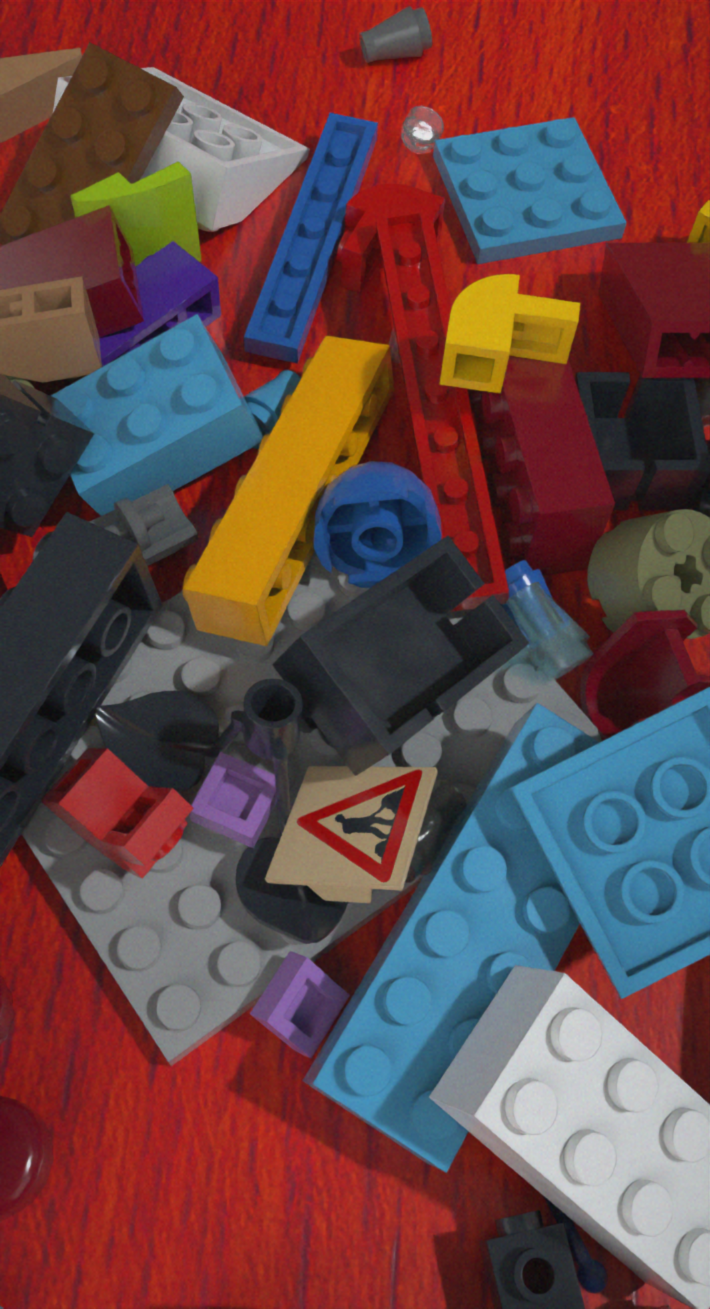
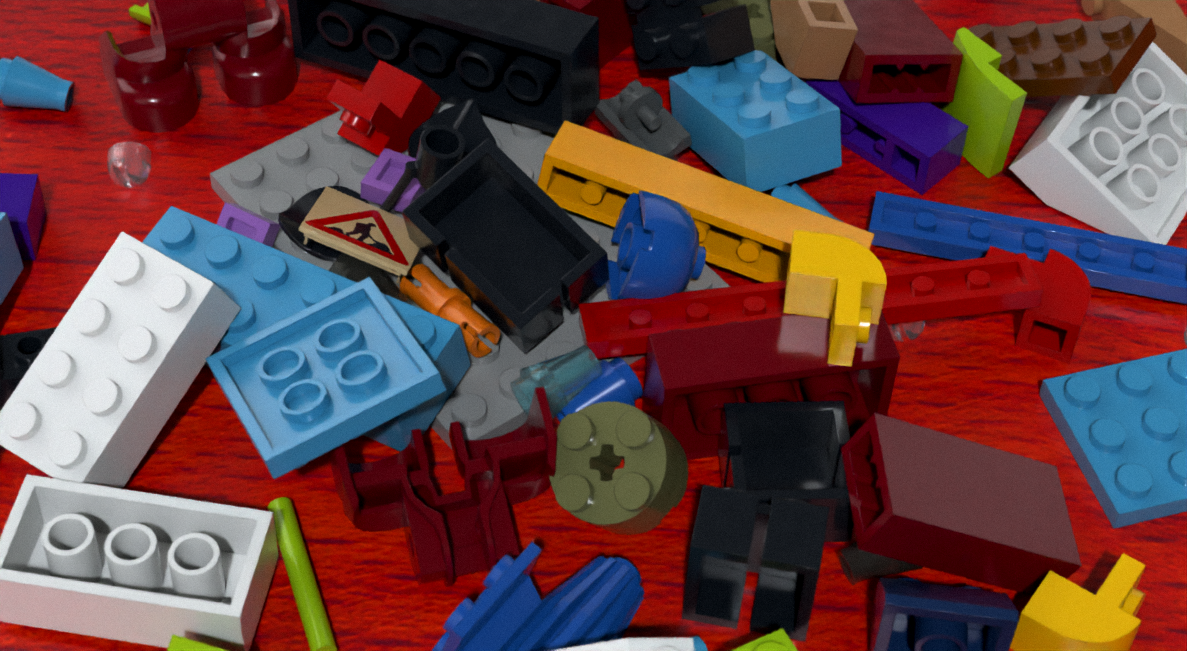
camera: 90 degrees right, 15 degrees down
none -> clear hinge [107,142,151,189]
none -> orange pin [399,264,500,358]

